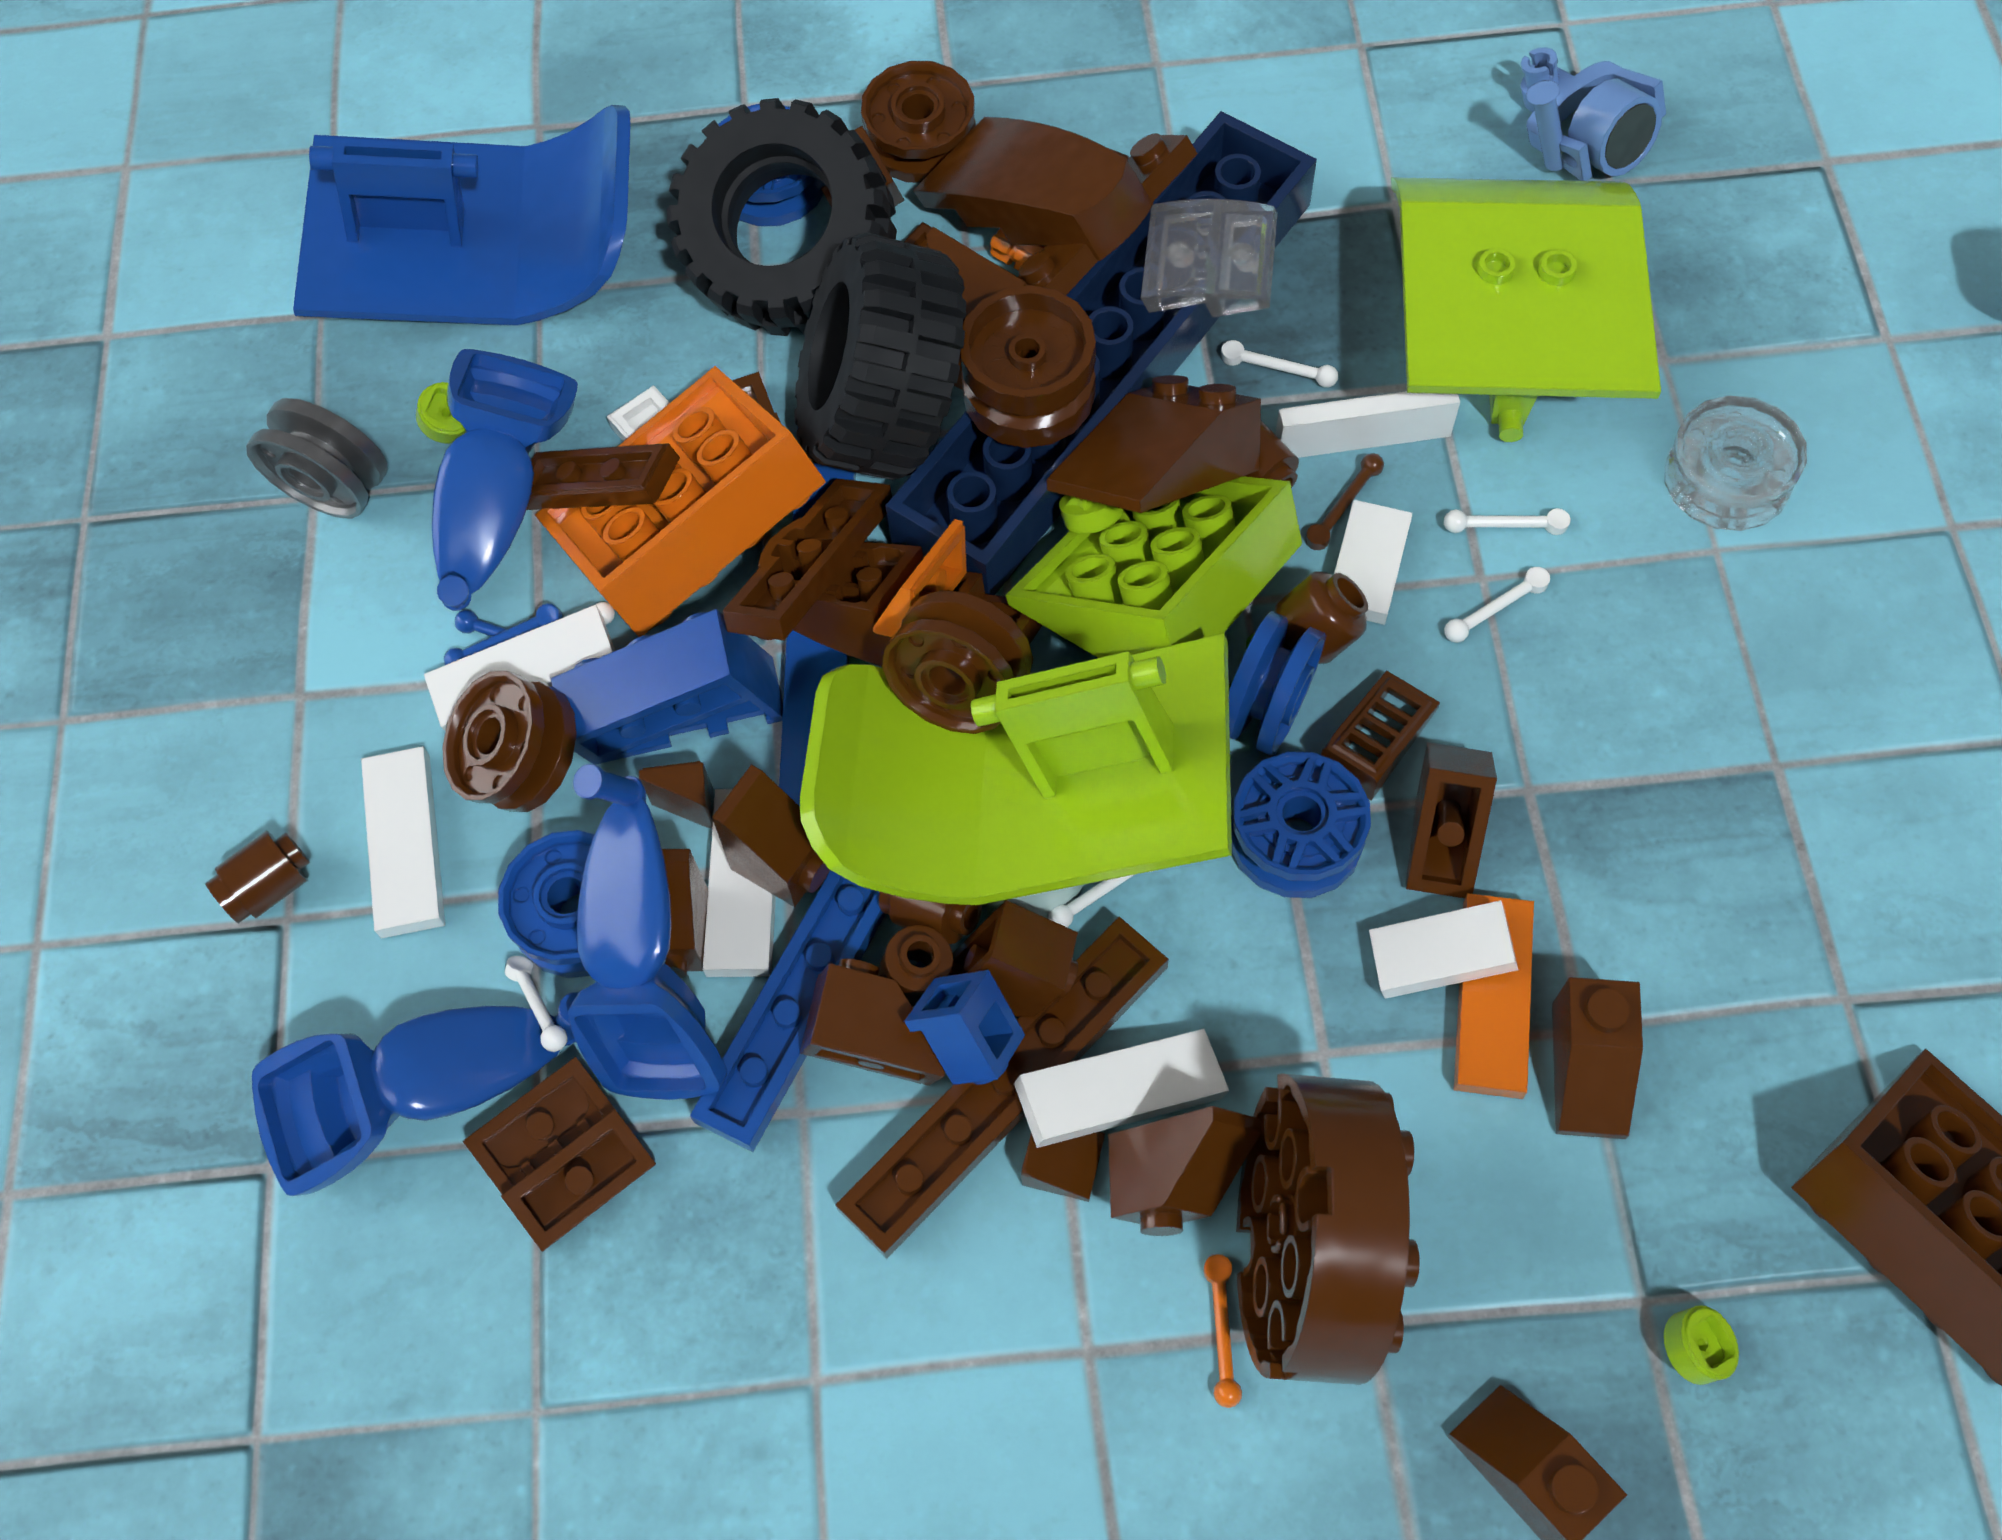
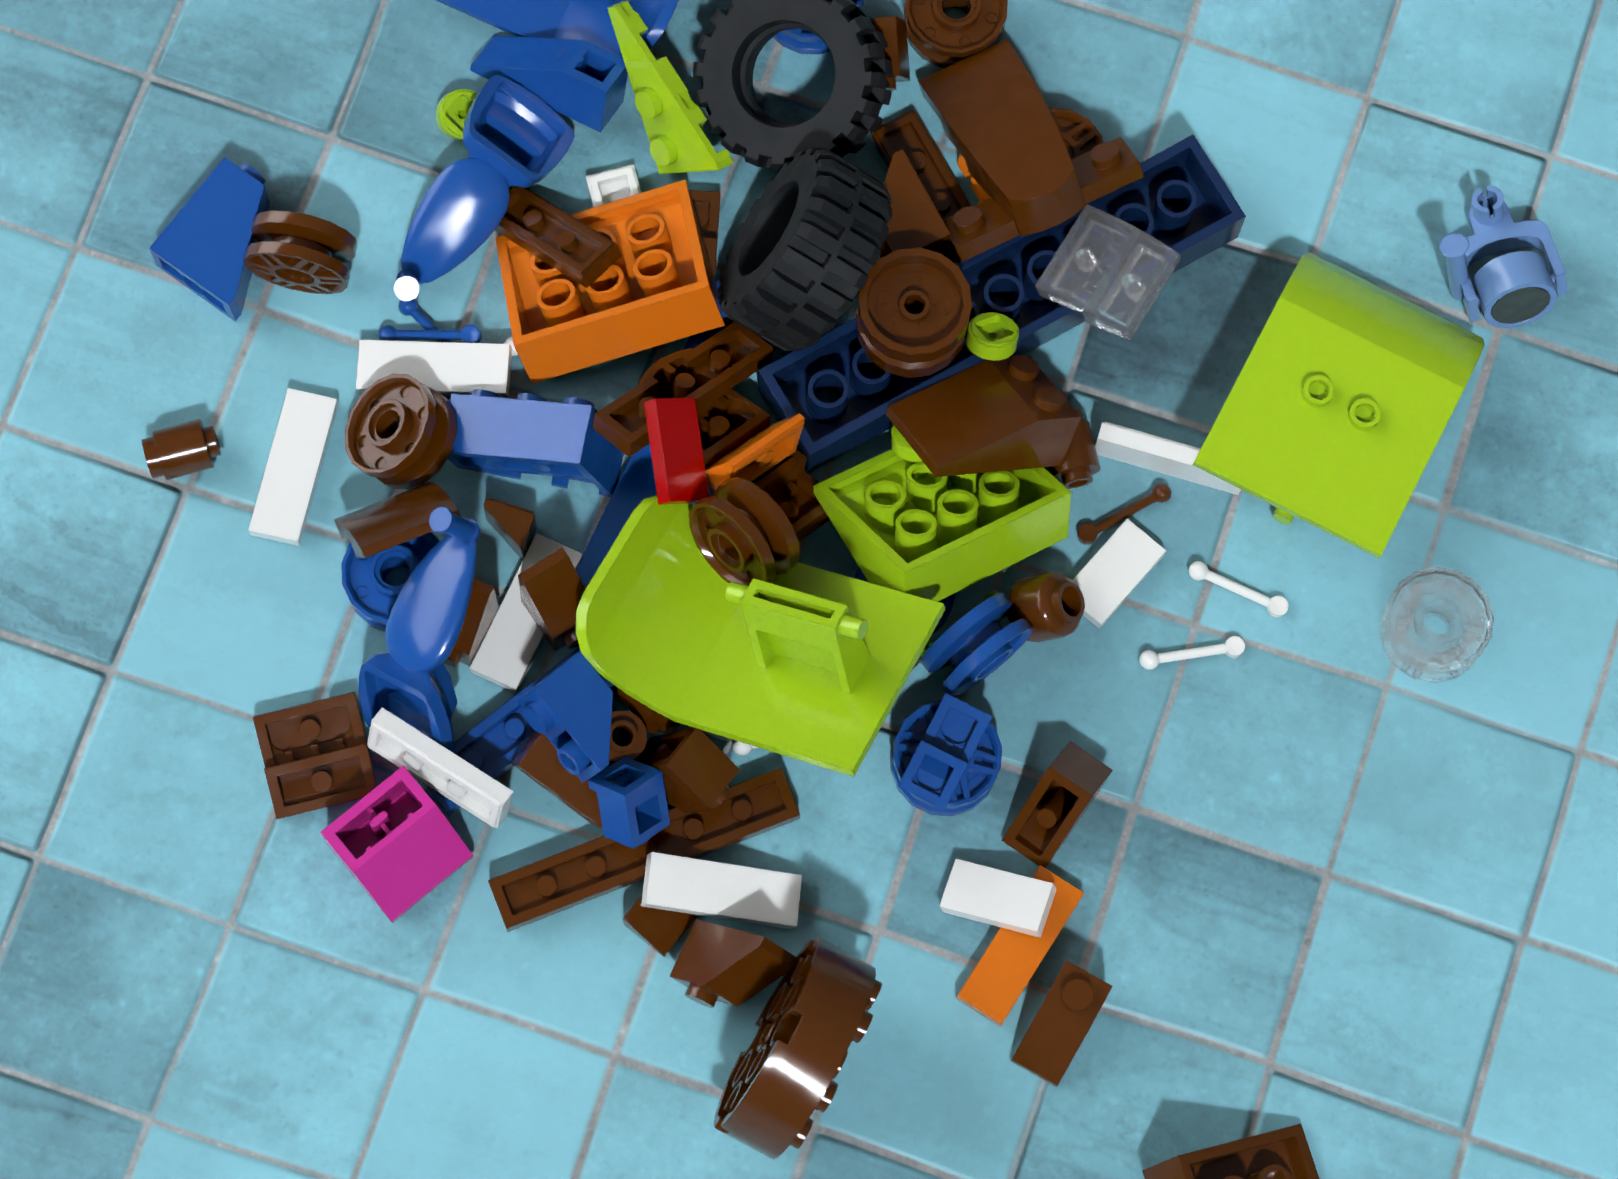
camera: 15 degrees right, 10 degrees up
flat silver wheel [246,398,387,519] -> none
blue piece [252,992,579,1196] -> none
white hinge [504,956,567,1052] -> none
orange hinge [1203,1254,1242,1408] -> none
white hinge [1221,340,1338,388] -> none
reddish brown slope [1321,670,1440,801] -> none
none -> blue slope [149,157,270,322]
none -> reddish brown wheel [243,210,358,294]
none -> dark pink slope [320,766,474,923]
none -> reddish brown slope [334,482,461,558]
none -> white tile [367,708,514,828]
none -> blue slope [470,35,628,133]
none -> blue slope [517,651,613,783]
none -> lime wing [607,1,733,174]
none -> red tile [644,398,709,505]
none -> blue slope [898,693,993,811]
none -> lime tile [966,312,1019,361]

